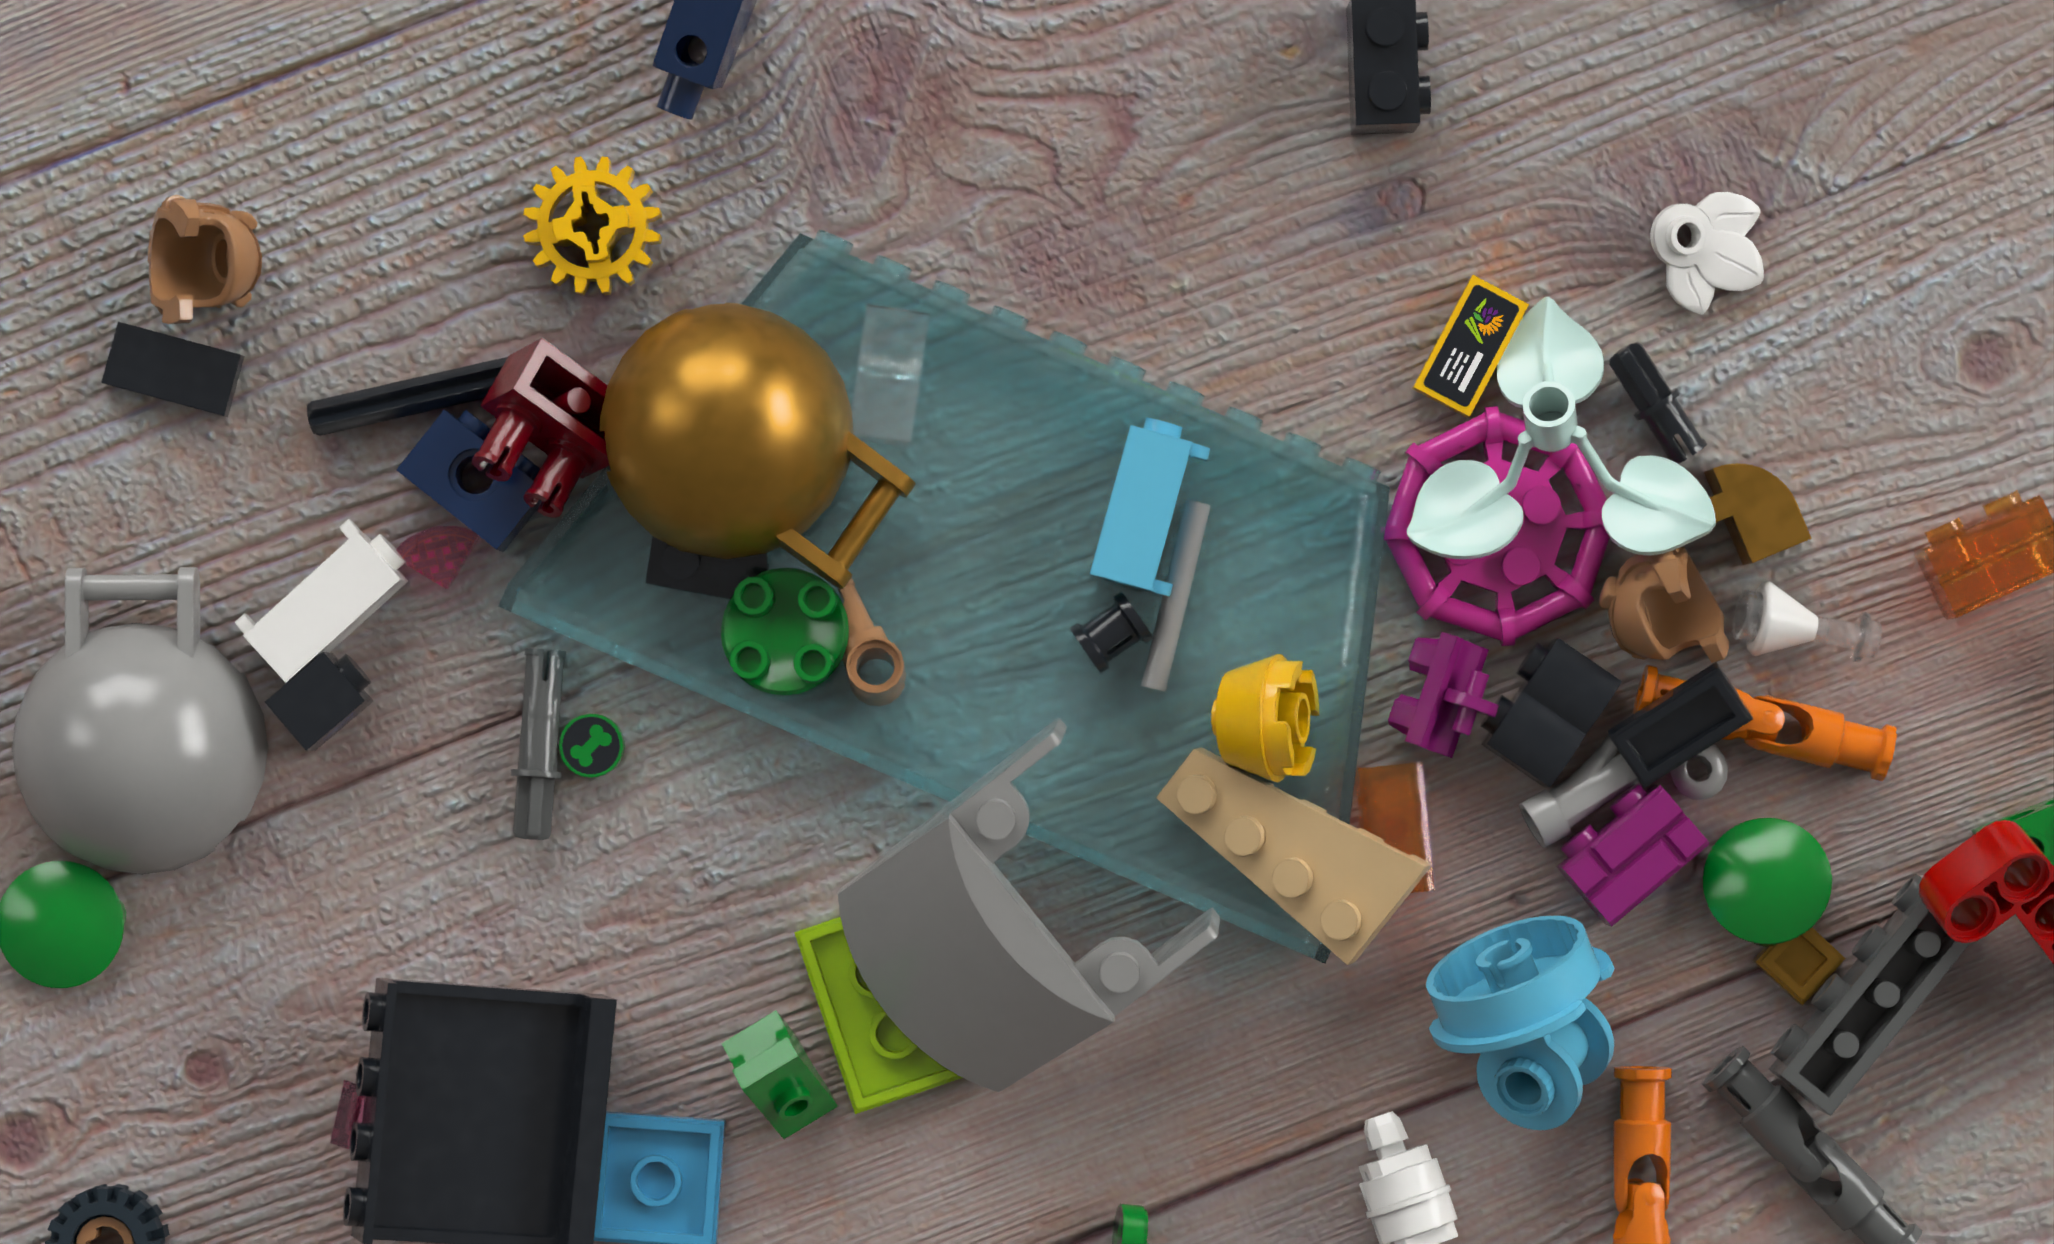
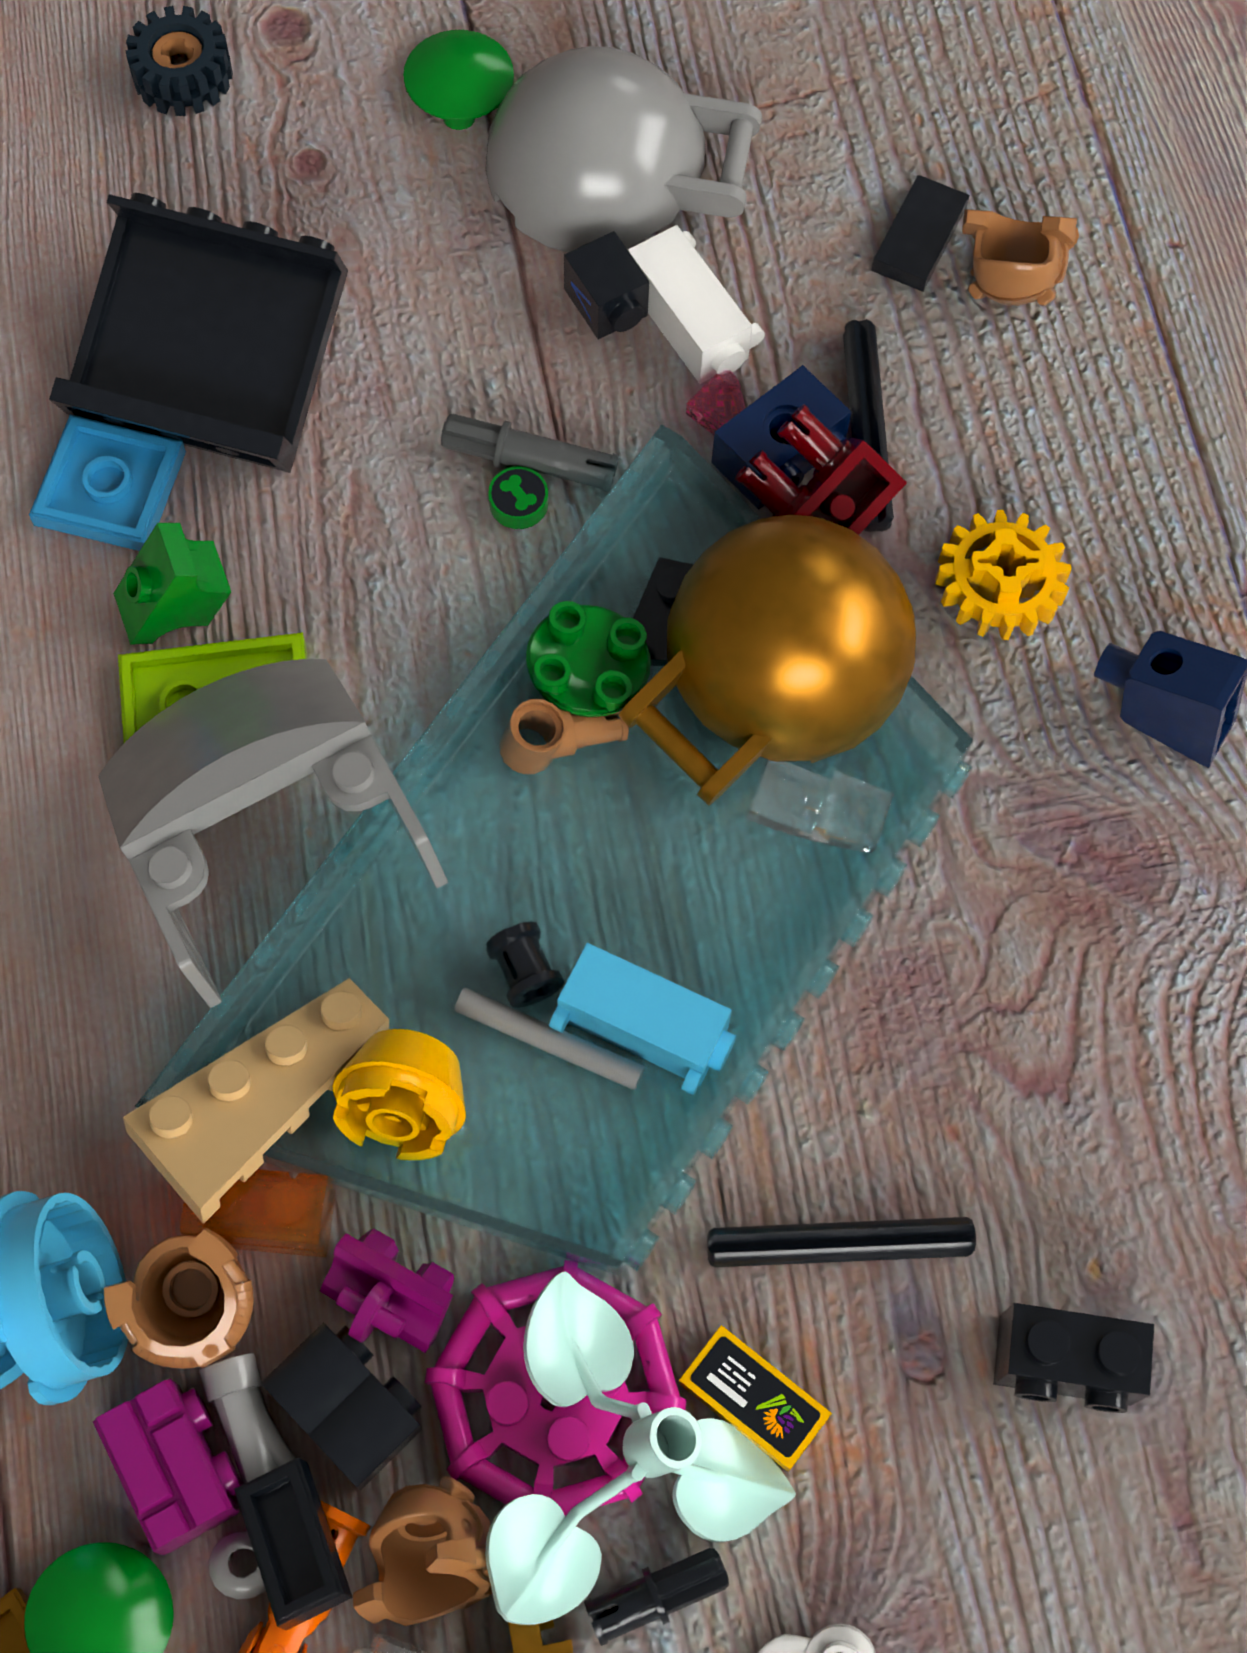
camera: 100 degrees right, 20 degrees down
none -> medium nougat helmet [104,1228,254,1369]
none -> black axle [707,1217,976,1267]

